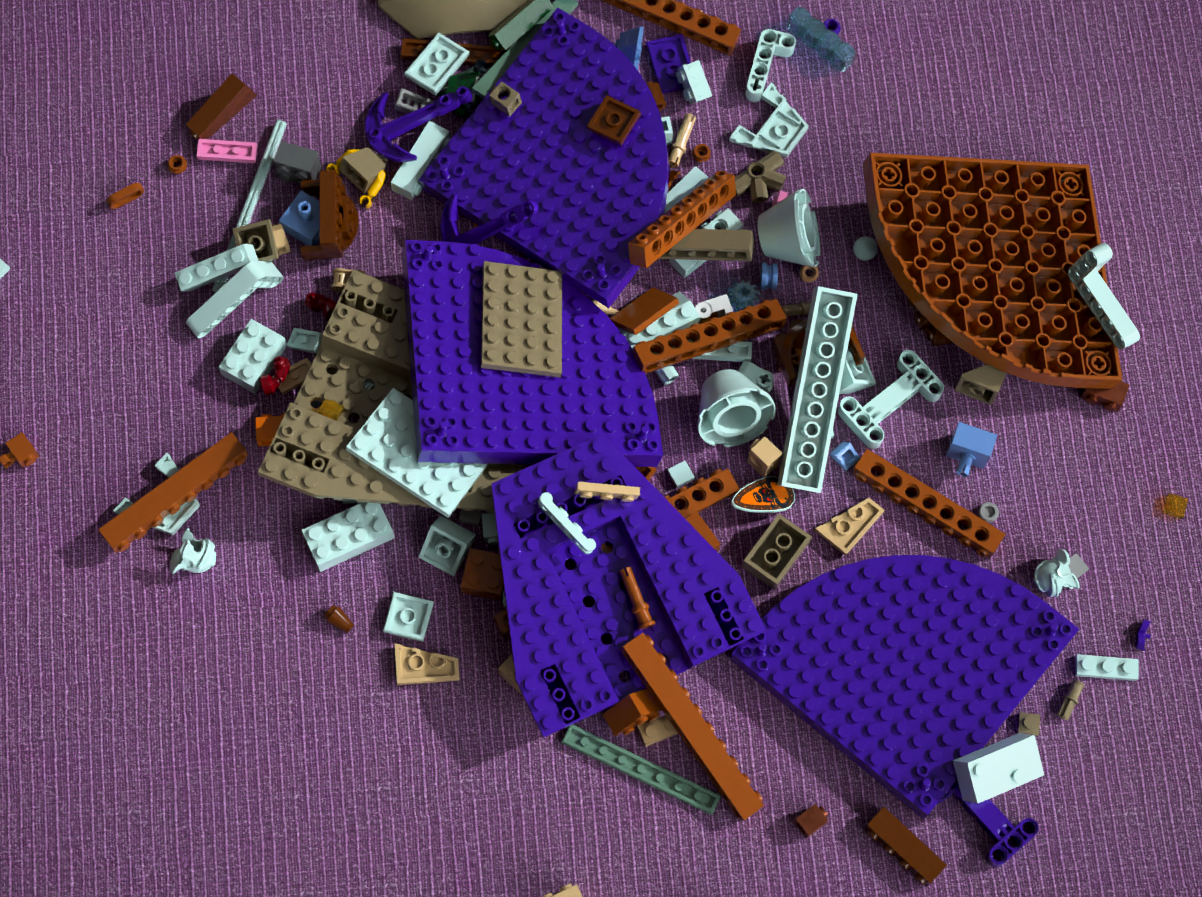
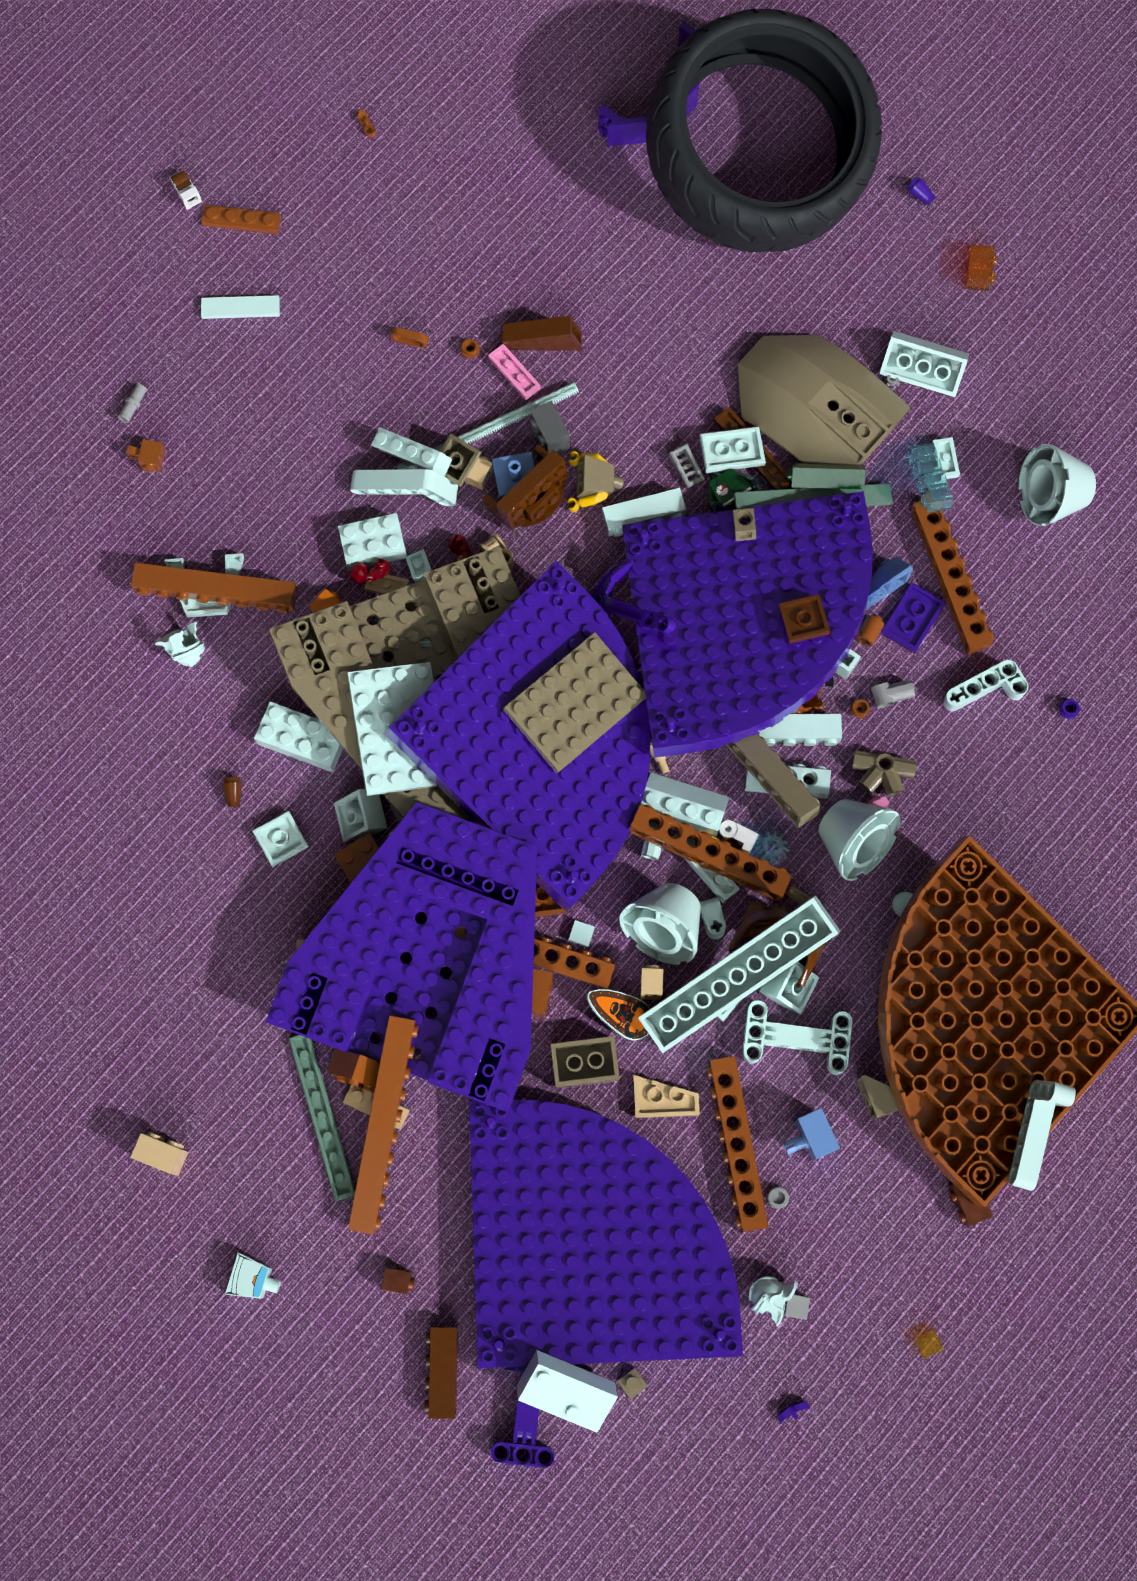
camera: 55 degrees right, 5 degrees up
clear yellow plate [318,399,345,421] -> none
dark purple piece [365,86,472,162] -> none
tan wing [395,643,460,685] -> none
light aqua plate [538,492,596,554] -> none
tan plate [575,482,640,502] -> none
dark orange tile [609,287,679,335] -> none
dark orange pin [619,567,656,630] -> none
dark orange brick [628,170,736,268] -> none
tan pin [668,113,696,168] -> none
light aqua bracket [676,60,712,104] -> none
light aqua wing [729,83,809,158] -> none
medium blue wheel [760,263,778,290] -> none
clear light blue brick [787,6,856,72] -> none
medium nougat plate [799,265,819,282] -> none
light blue slope [830,442,860,471] -> none
dark tan axle [1057,680,1085,720] -> none
light aqua plate [1075,654,1139,681] -> none
none -> light grey piece [871,679,915,709]

